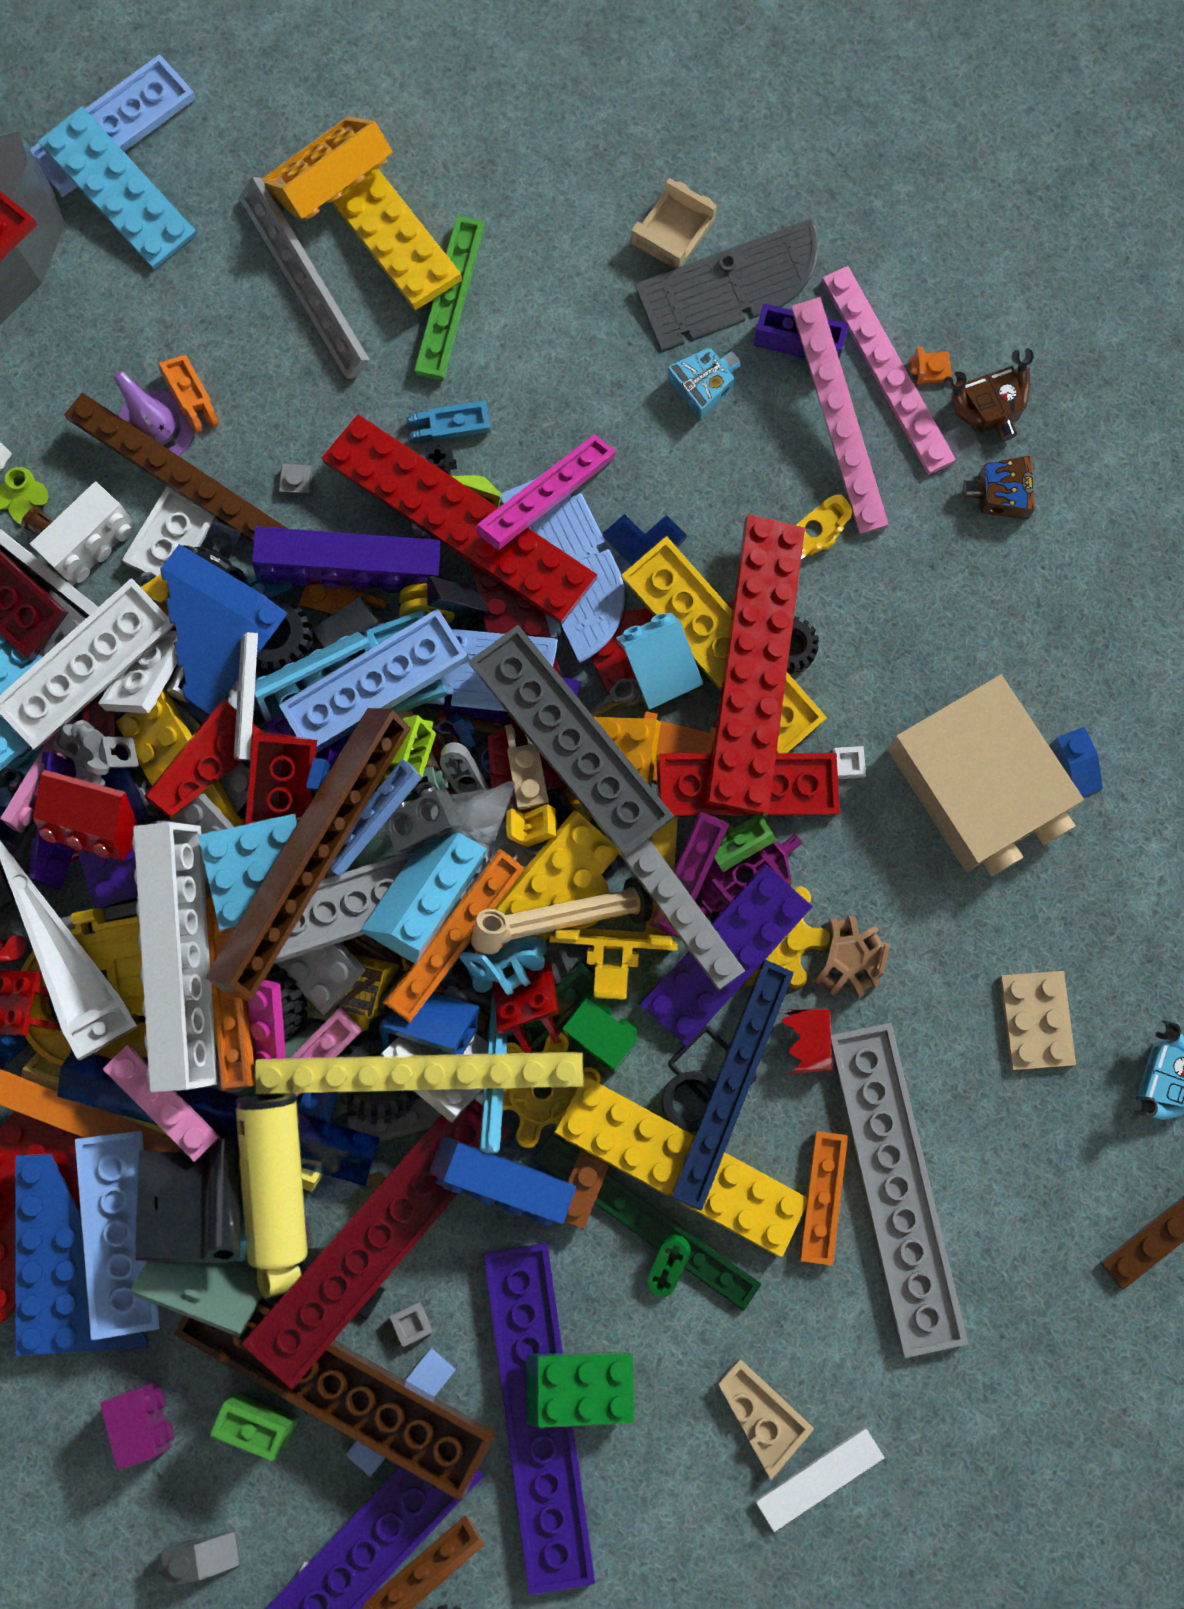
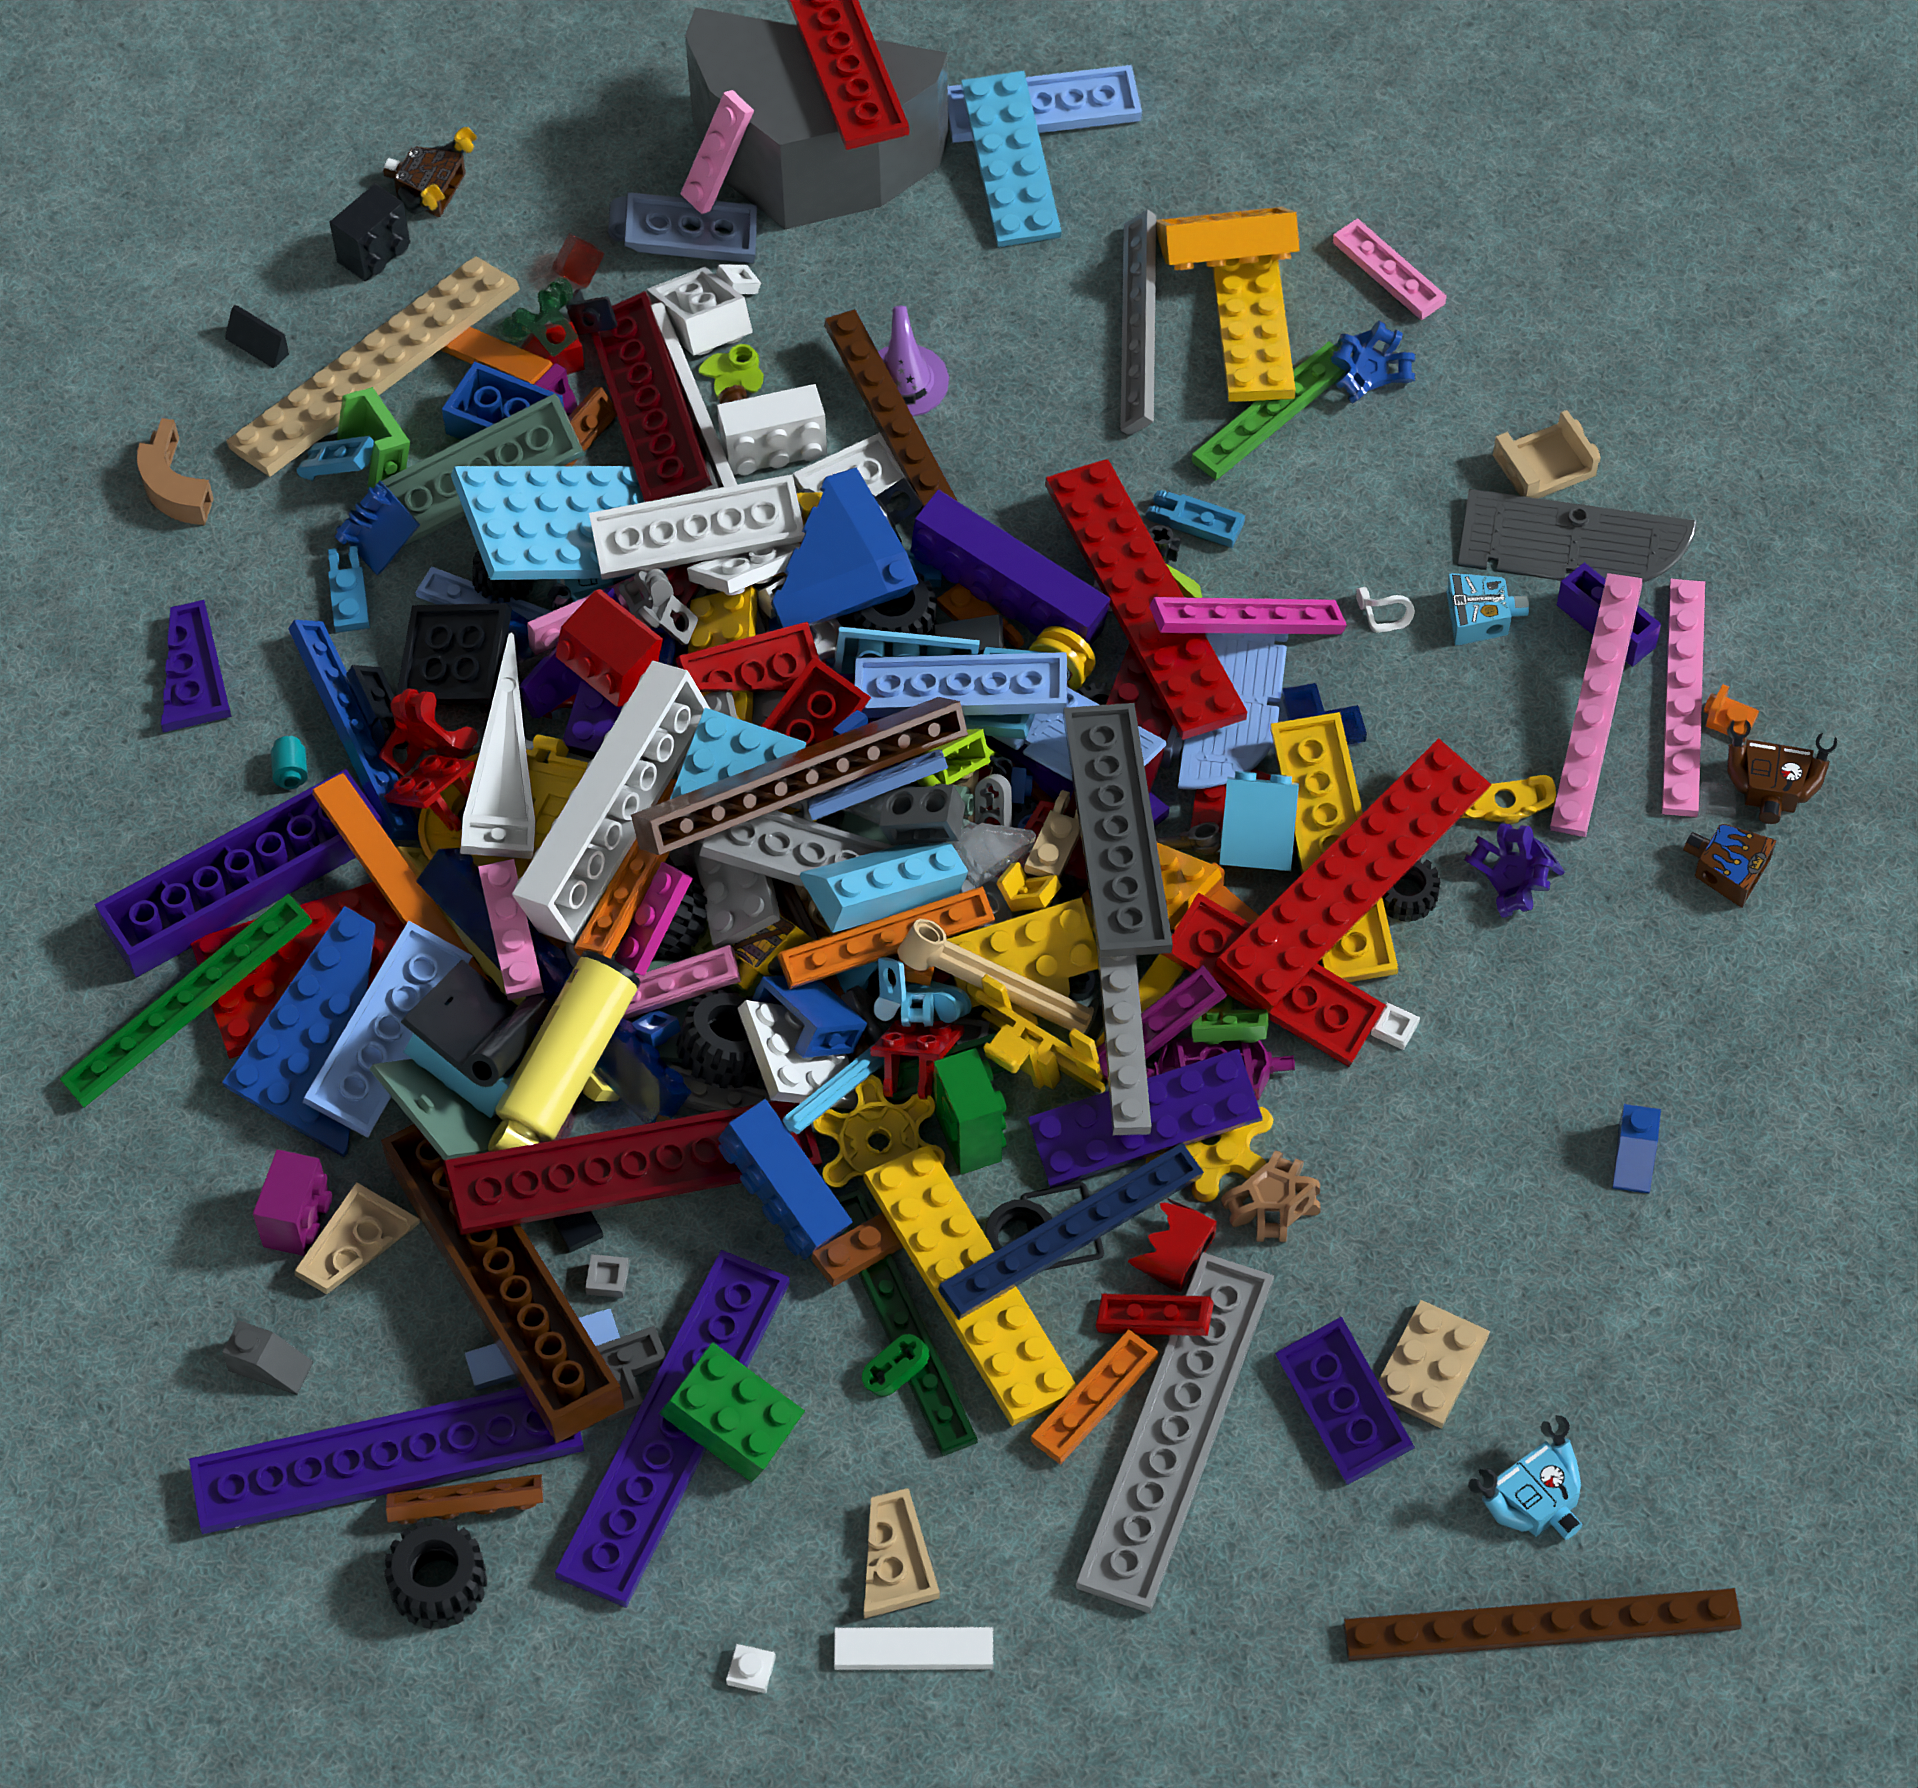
camera: 30 degrees right, 20 degrees down
orange hinge [158,355,219,433] -> none
bright green panel [210,1392,300,1462] -> none
white tile [233,632,258,761] -> none
light yellow plate [255,1052,584,1094] -> none
light grey plate [279,464,313,497] -> none
black slope [427,576,489,619] -> none
tan brick [887,674,1084,877] -> none
none -> tan wing [295,1182,420,1294]
none -> dark grey plate [596,1326,666,1422]
none -> white plate [726,1644,775,1693]
none -> red tile [1095,1294,1214,1336]
none -> dark purple plate [1275,1316,1415,1485]
none -> blue piece [1330,321,1415,404]
none -> bright pink plate [1333,218,1446,321]
none -> white piece [1356,587,1415,633]
none -> dark purple piece [1463,823,1565,918]

